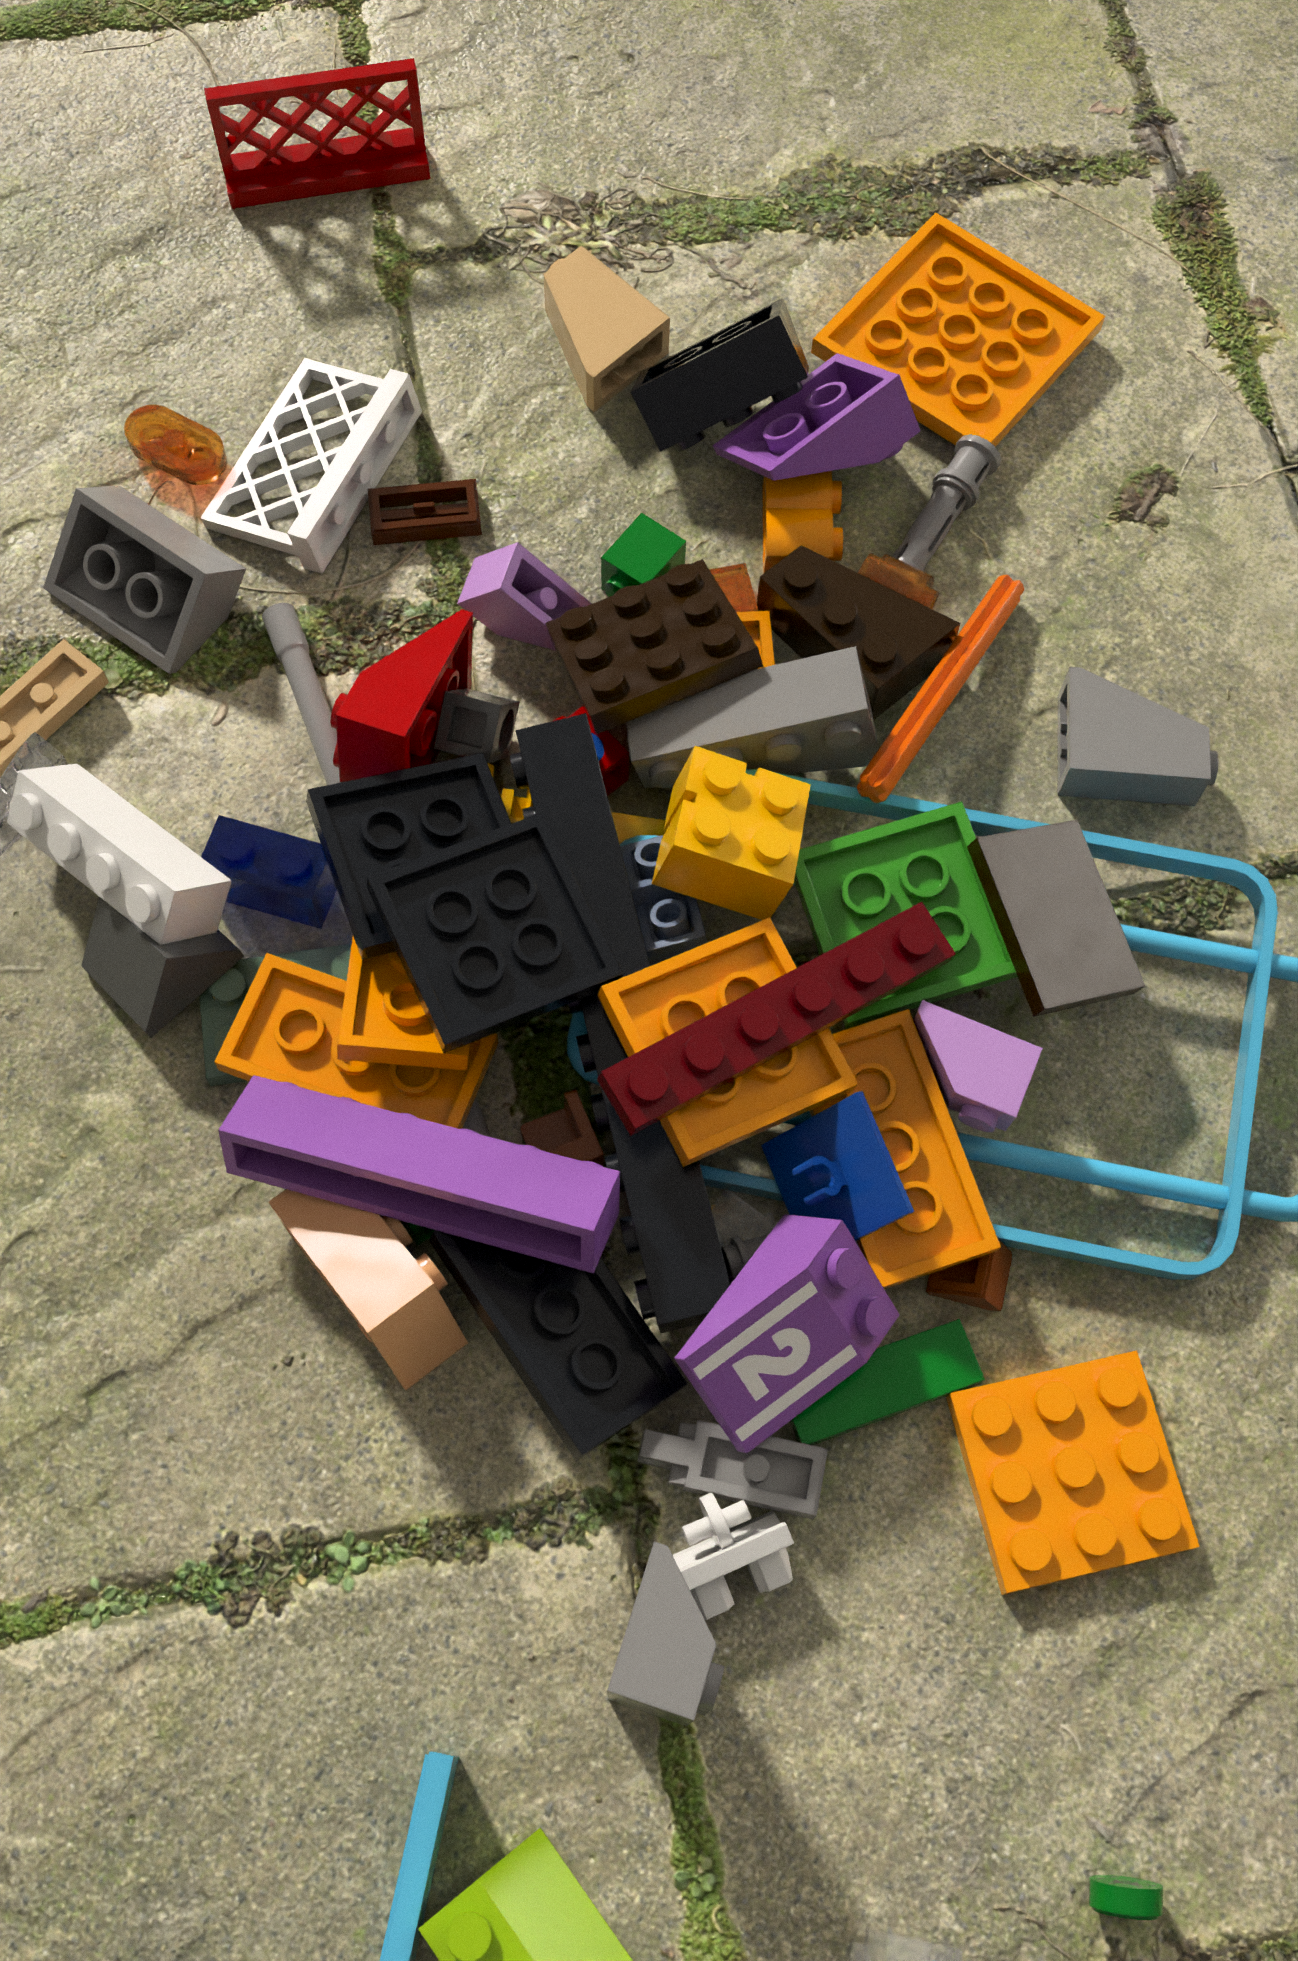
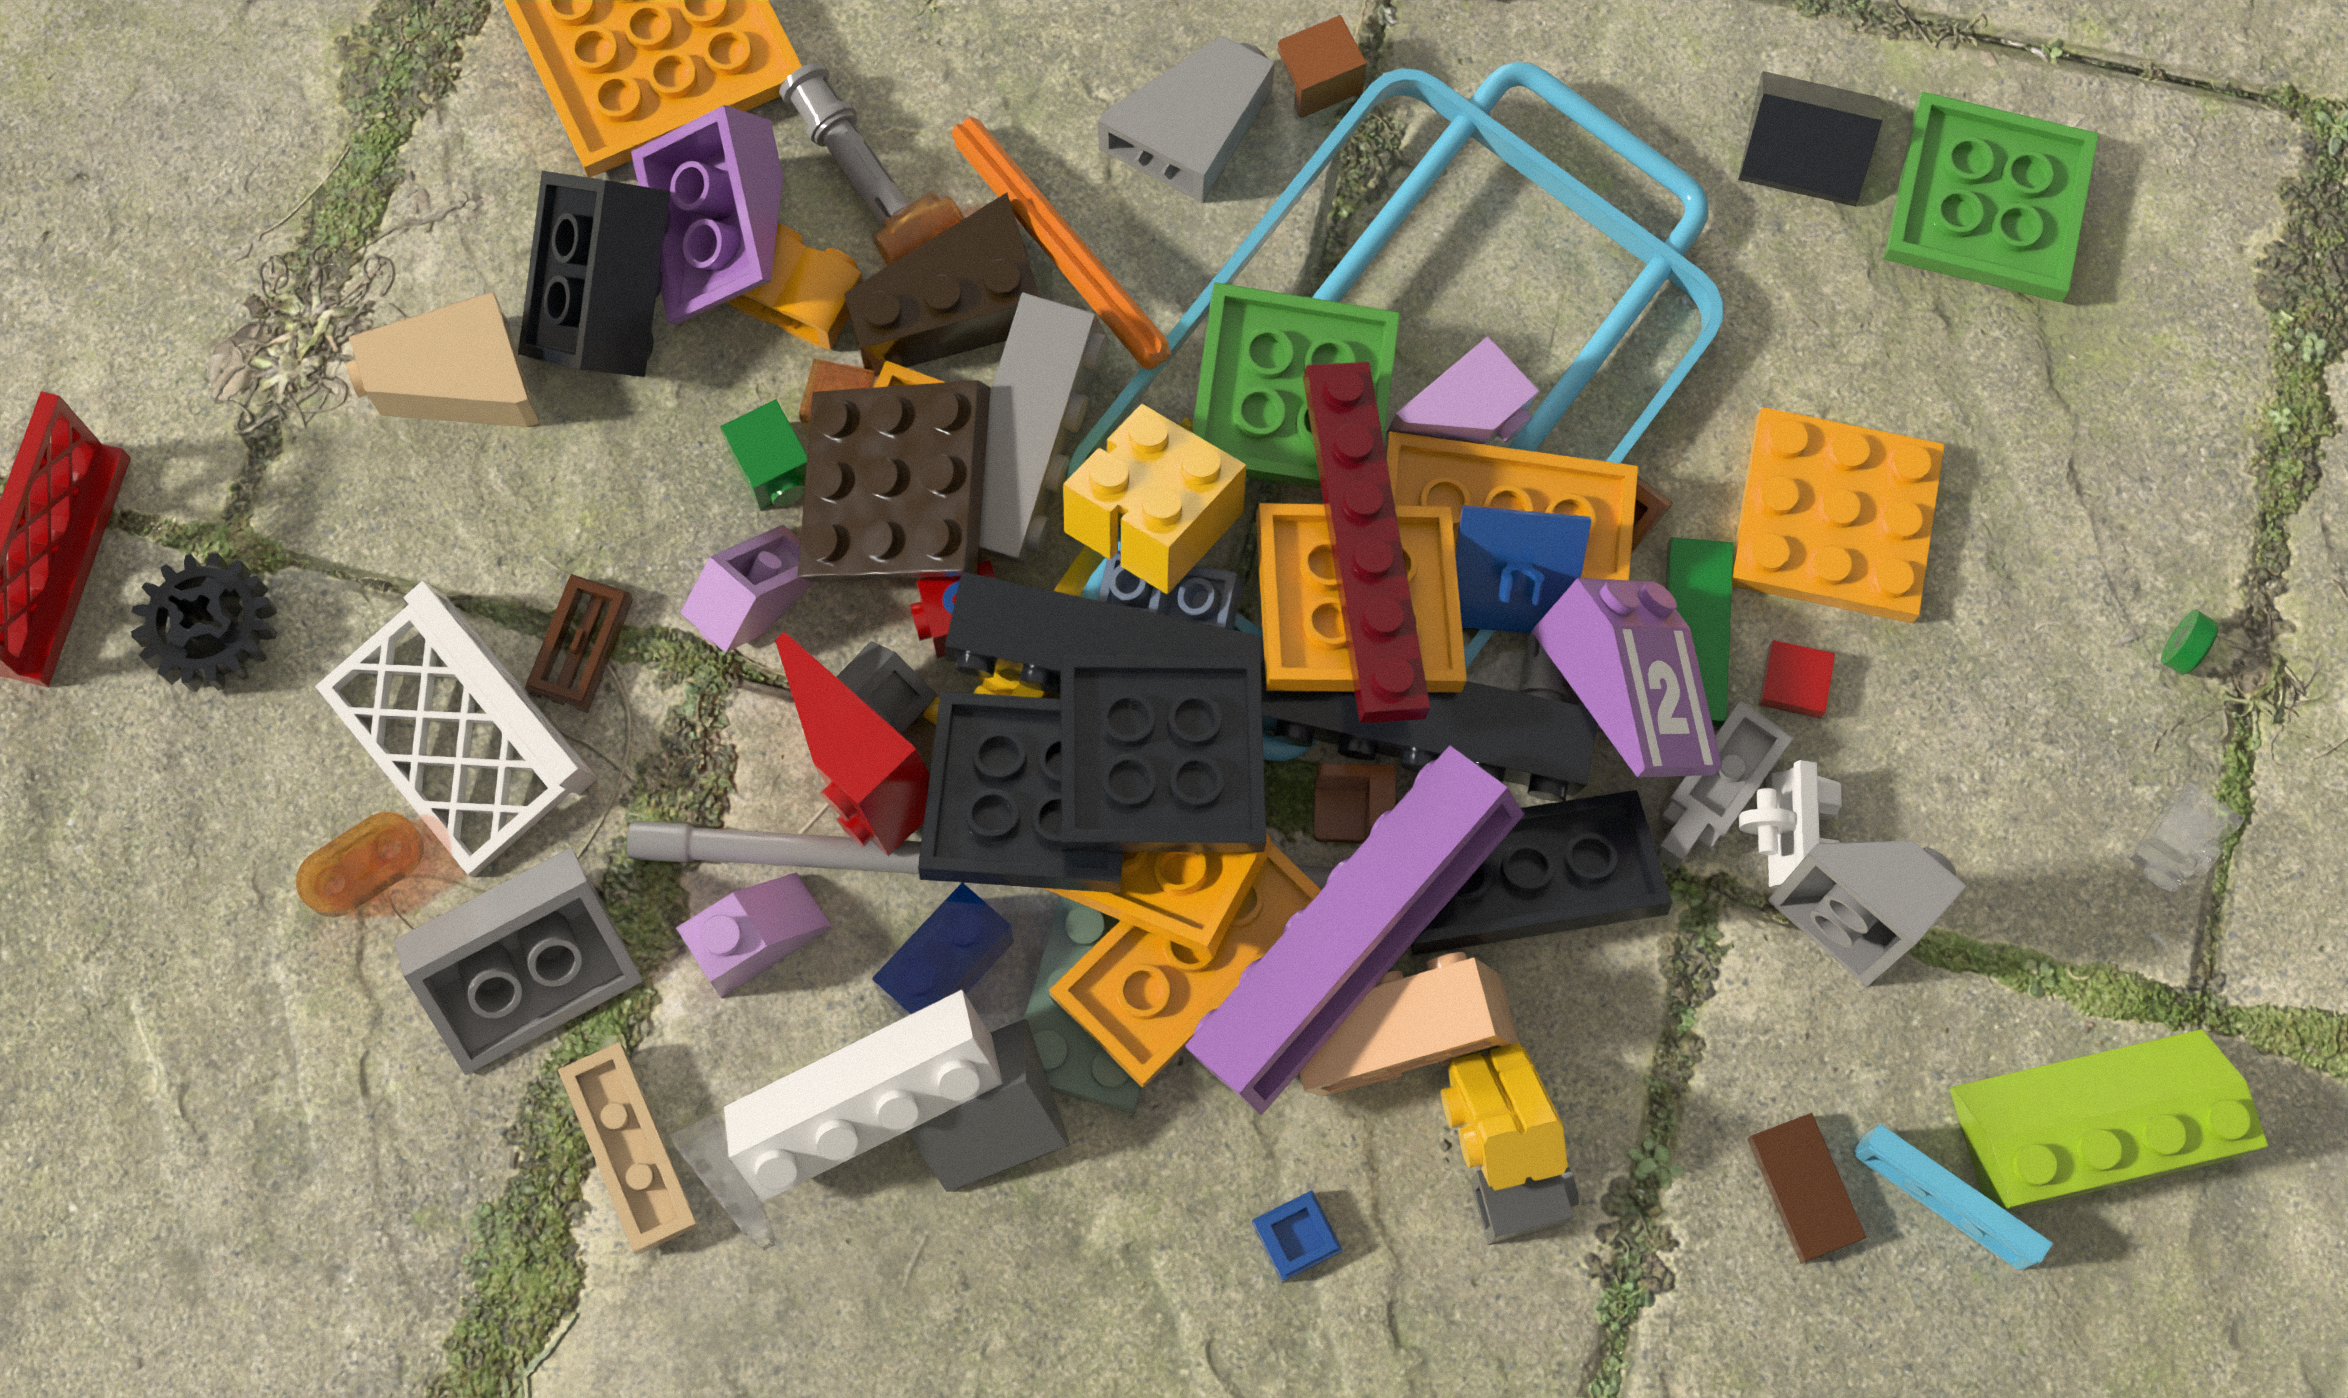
camera: 65 degrees left, 5 degrees up
tile [967,820,1145,1017] -> none
none -> black gear [131,553,277,692]
none -> lavender slope [676,872,832,998]
none -> blue tile [1252,1190,1343,1283]
none -> dark orange panel [1277,15,1367,118]
none -> yellow brick [1441,1043,1568,1191]
none -> dark grey brick [1470,1167,1579,1245]
none -> reddish brown tile [1747,1113,1867,1264]
none -> red tile [1758,640,1835,719]

